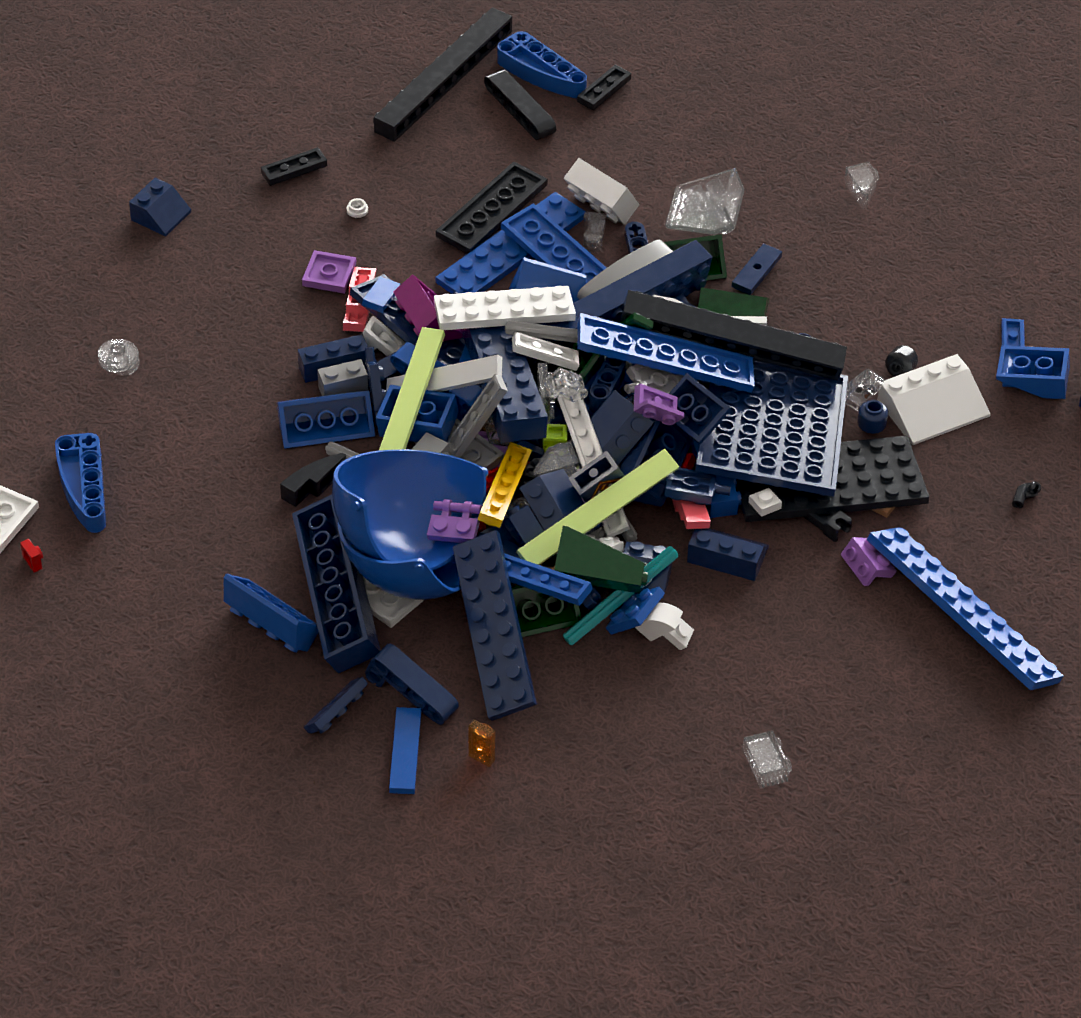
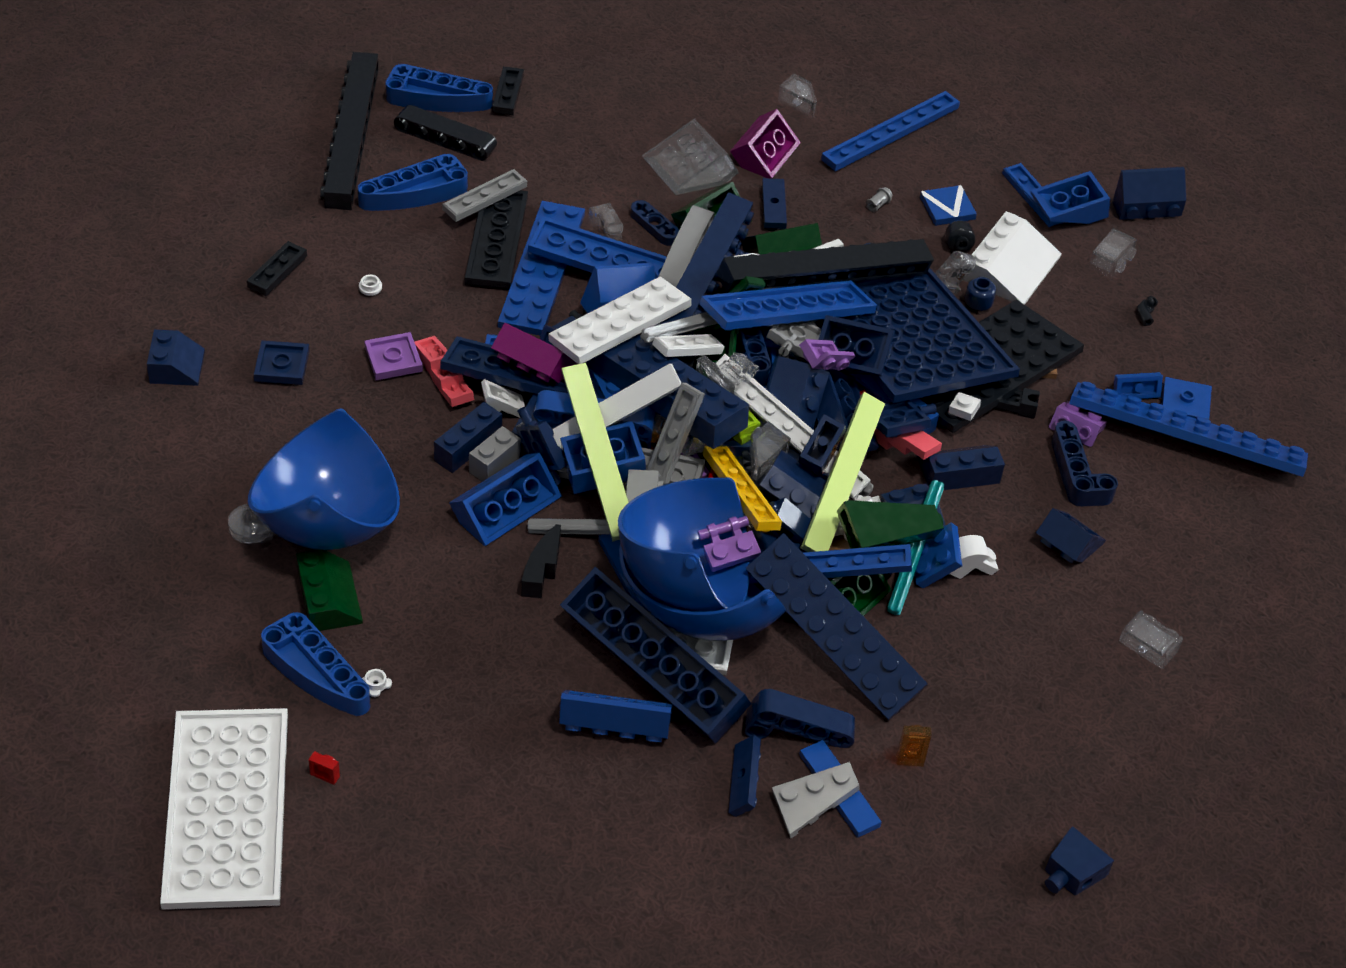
camera: 35 degrees left, 0 degrees up
tile [362,276,400,313] -> none
white brick [564,158,640,225] -> none
none -> blue windscreen [248,409,400,550]
none -> dark blue plate [254,340,310,385]
none -> dark green slope [296,550,363,631]
none -> blue beam [358,154,468,211]
none -> white plate [362,669,392,697]
none -> light grey tile [442,169,527,222]
none -> magenta slope [730,109,801,178]
none -> light grey wing [772,762,860,839]
none -> blue plate [821,91,960,171]
none -> light grey pin [866,187,893,212]
none -> blue tile [920,185,977,226]
none -> dark blue slope [1036,508,1106,563]
none -> dark blue torso [1045,826,1114,895]
none -> dark blue beam [1051,421,1118,507]
none -> clear brick [1089,228,1137,279]
none -> blue tile [1113,372,1163,399]
none -> blue plate [1161,377,1212,420]

